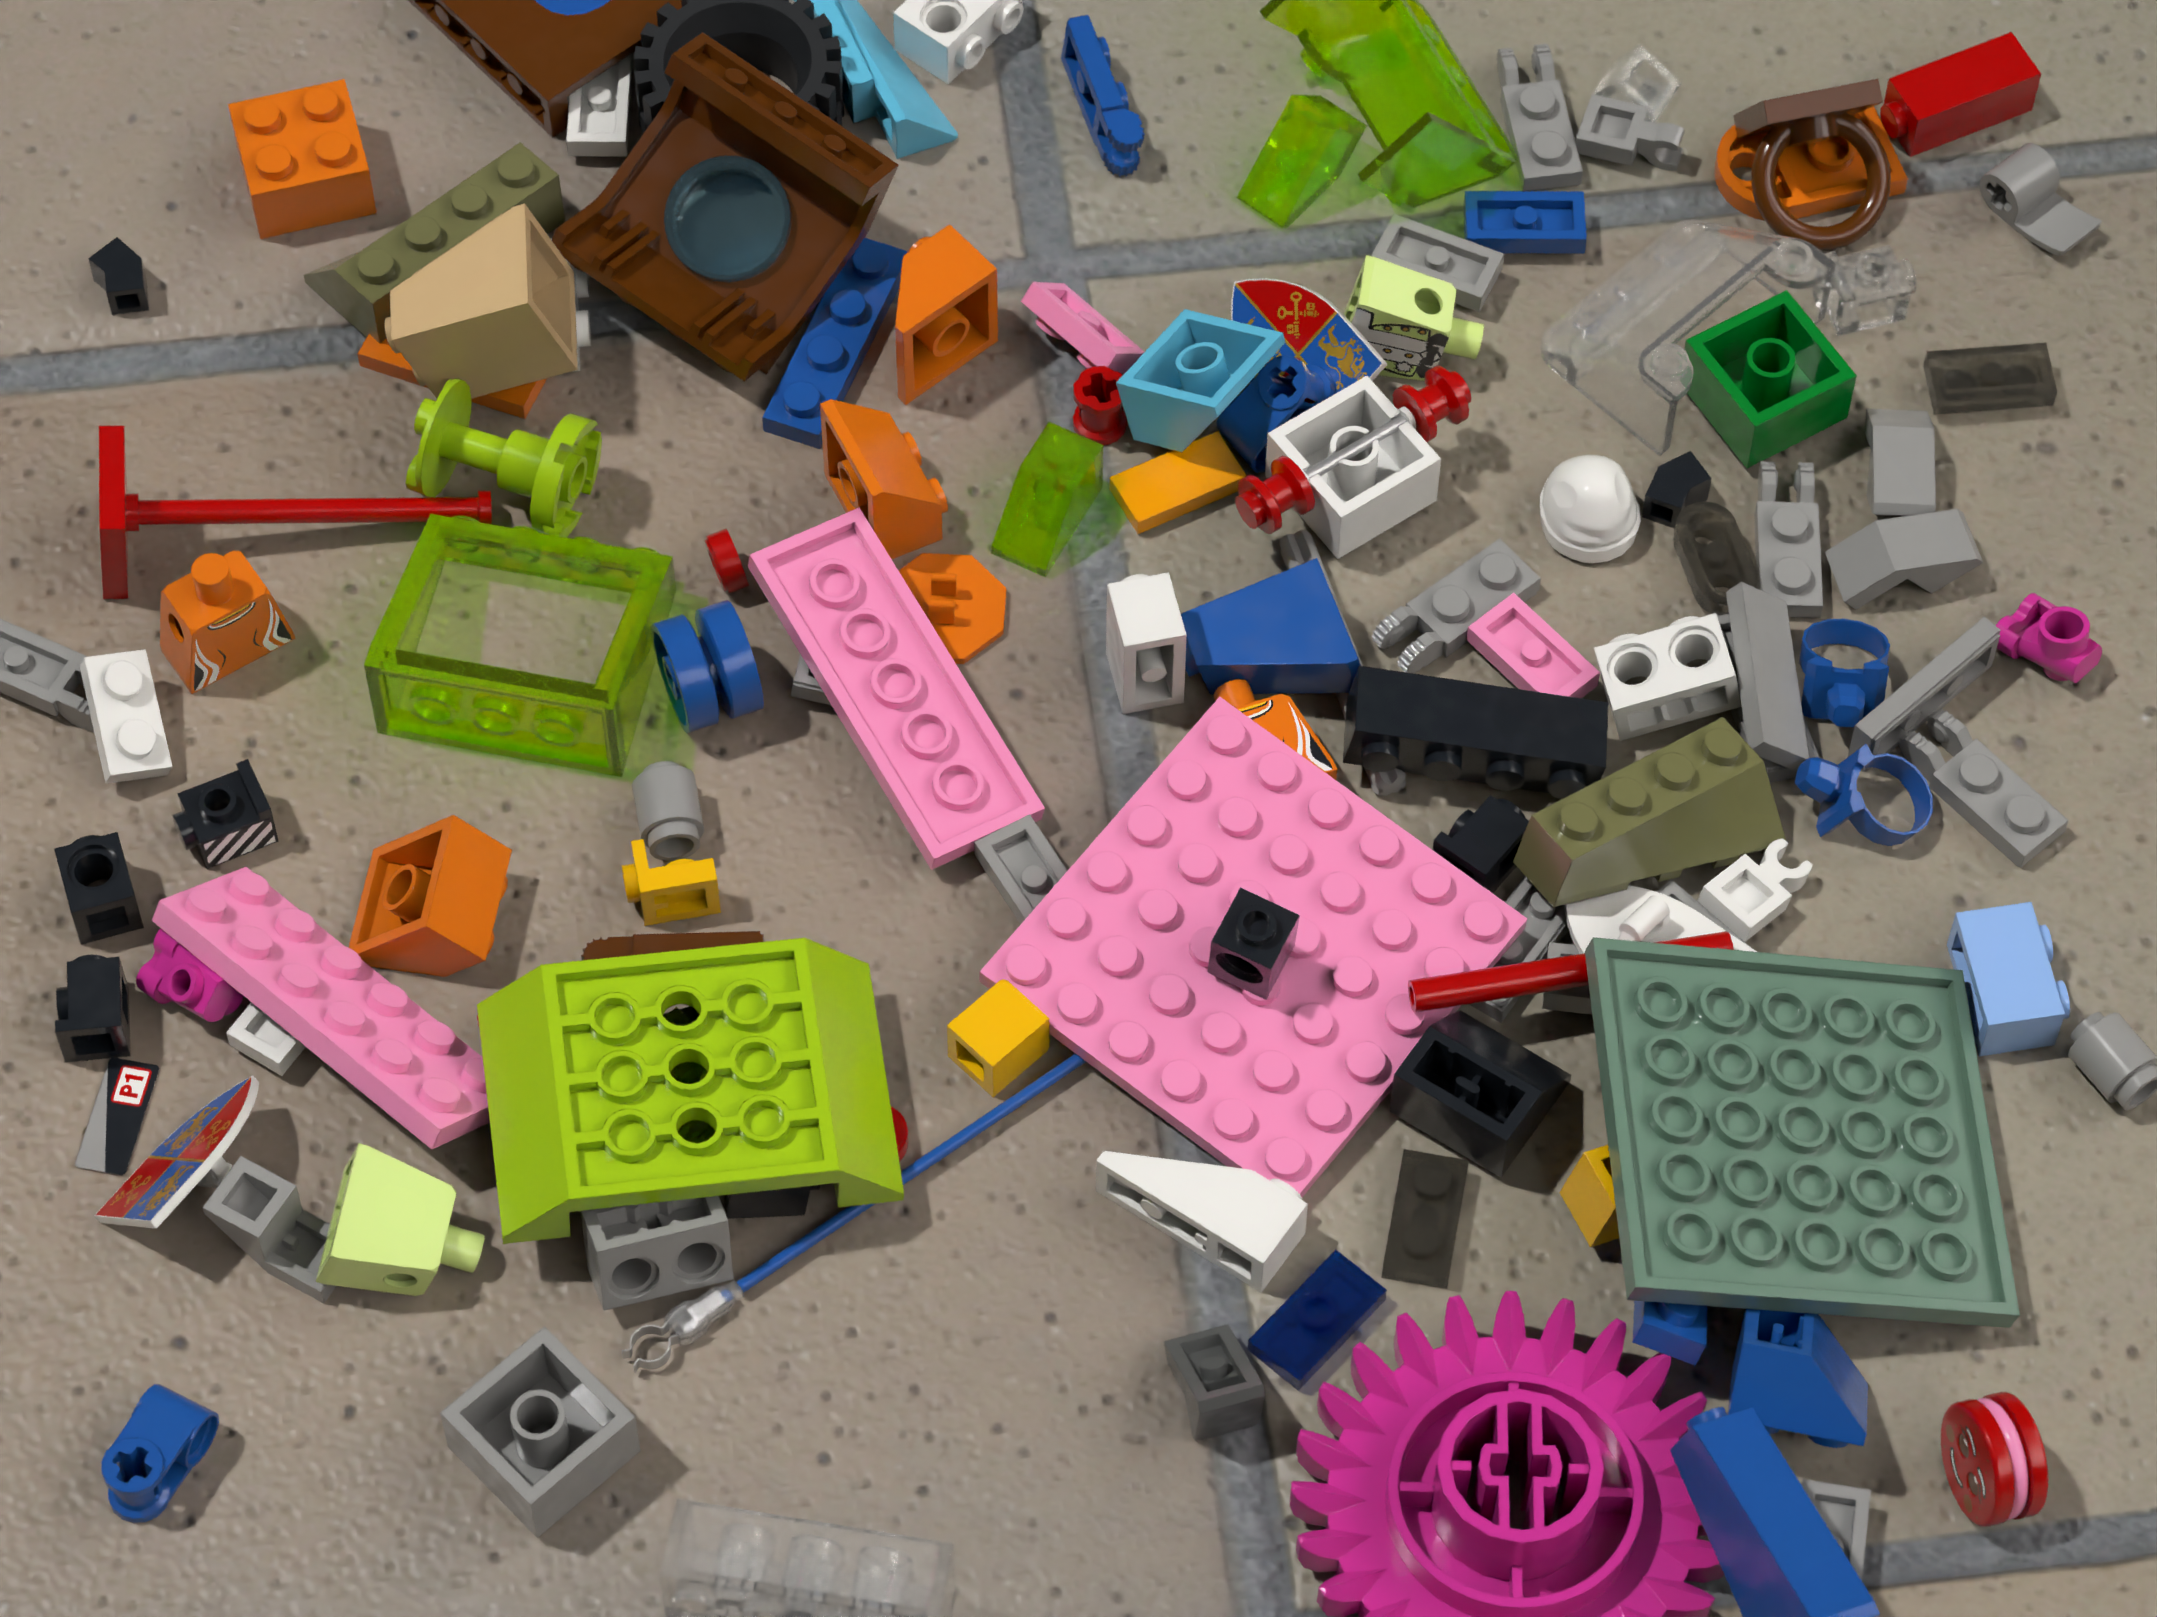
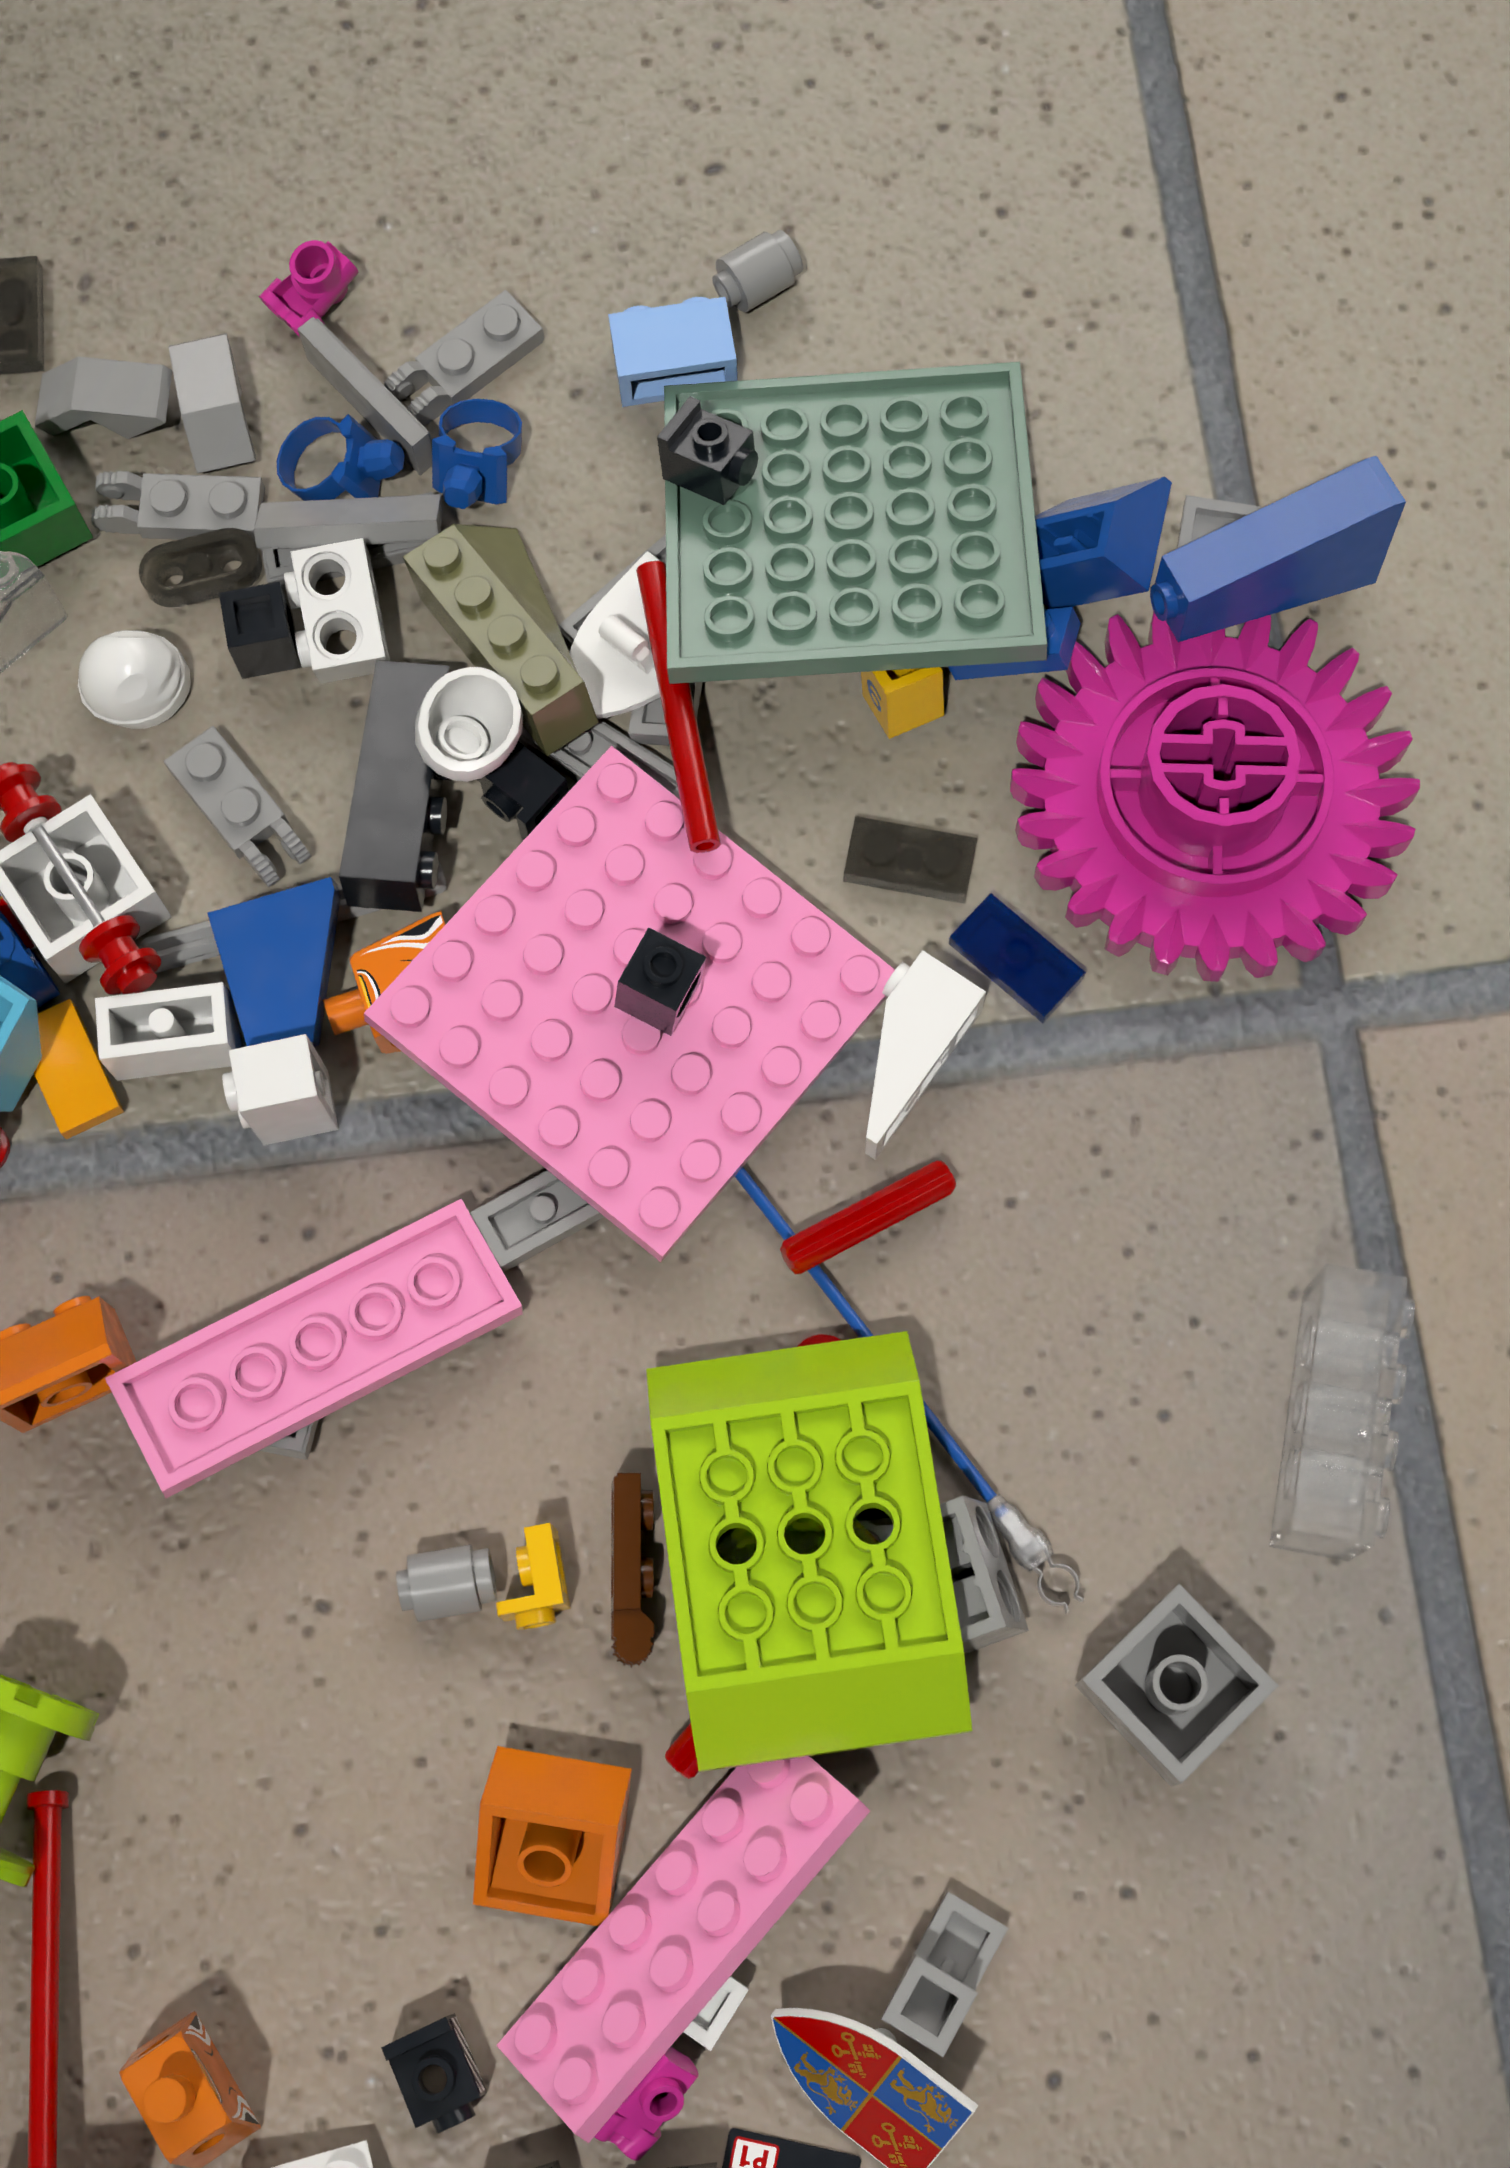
camera: 85 degrees left, 15 degrees up
blue piece [101,1384,219,1523] -> none
yellowish green torso [315,1143,485,1296] -> none
clear neon green windscreen [364,514,676,777] -> none
blue wheel [651,600,764,733] -> none
red tile [704,528,749,594] -> none
orange piece [898,553,1007,664] -> none
yellow panel [947,979,1049,1097] -> none
clear neon green slope [991,422,1103,578] -> none
dark grey slope [1164,1324,1265,1441] -> none
black slope [1390,1010,1572,1178] -> none
bright pink plate [1467,593,1600,698] -> none
black piece [1642,451,1712,530] -> none
white plate [1697,838,1813,942] -> none
red head [1940,1392,2049,1527] -> none
none -> white brick [95,982,241,1081]
none -> black brick [219,581,302,679]
none -> white hat [415,667,523,782]
none -> black brick [657,396,758,505]
none -> red axle [780,1160,956,1274]

